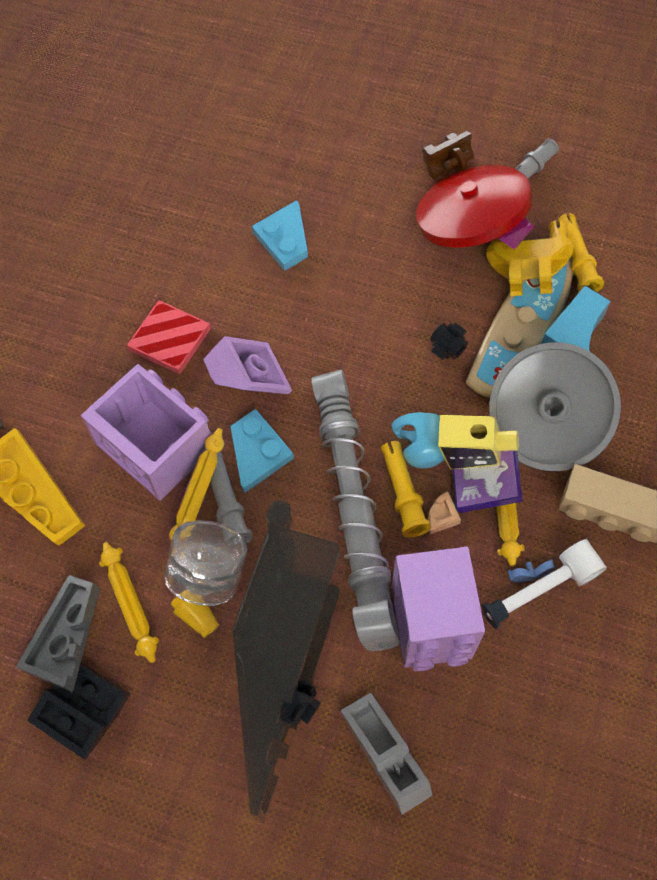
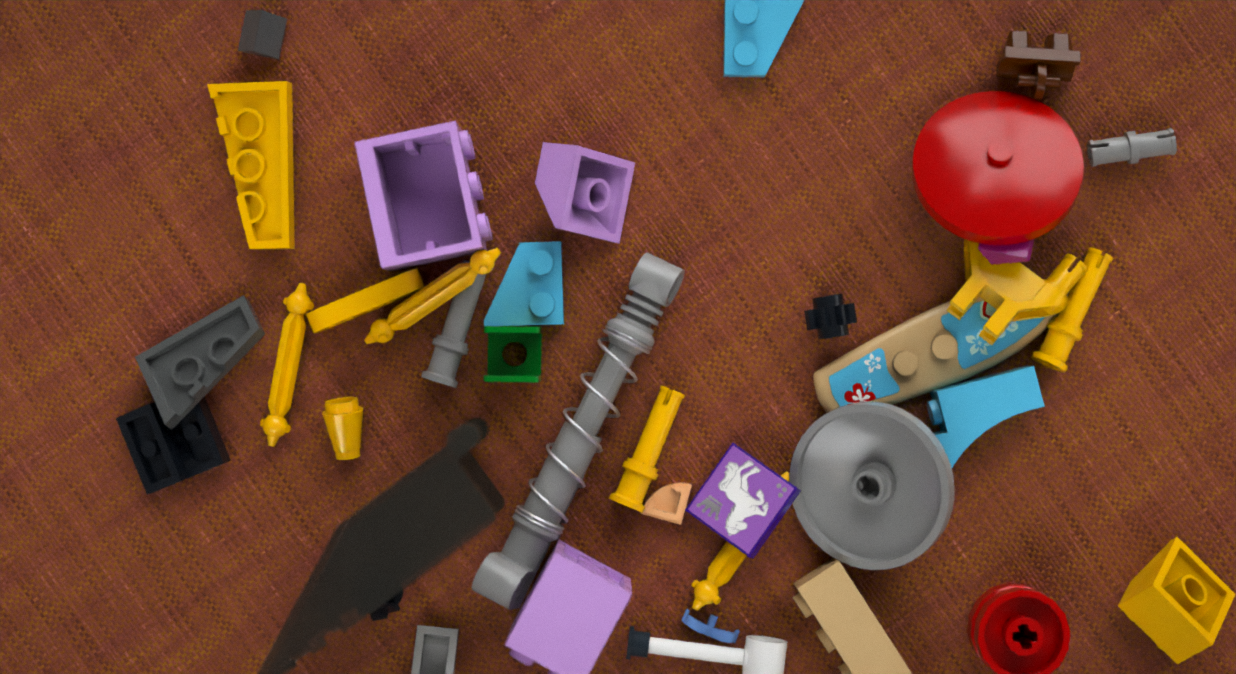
camera: 35 degrees right, 25 degrees up
coral tile [127,300,211,375] -> none
clear wheel [164,520,248,606] -> none
medium azure helmet [391,412,445,469] -> none
light yellow torso [438,415,519,469] -> none
none -> yellow beam [306,268,425,334]
none -> green piece [483,326,542,382]

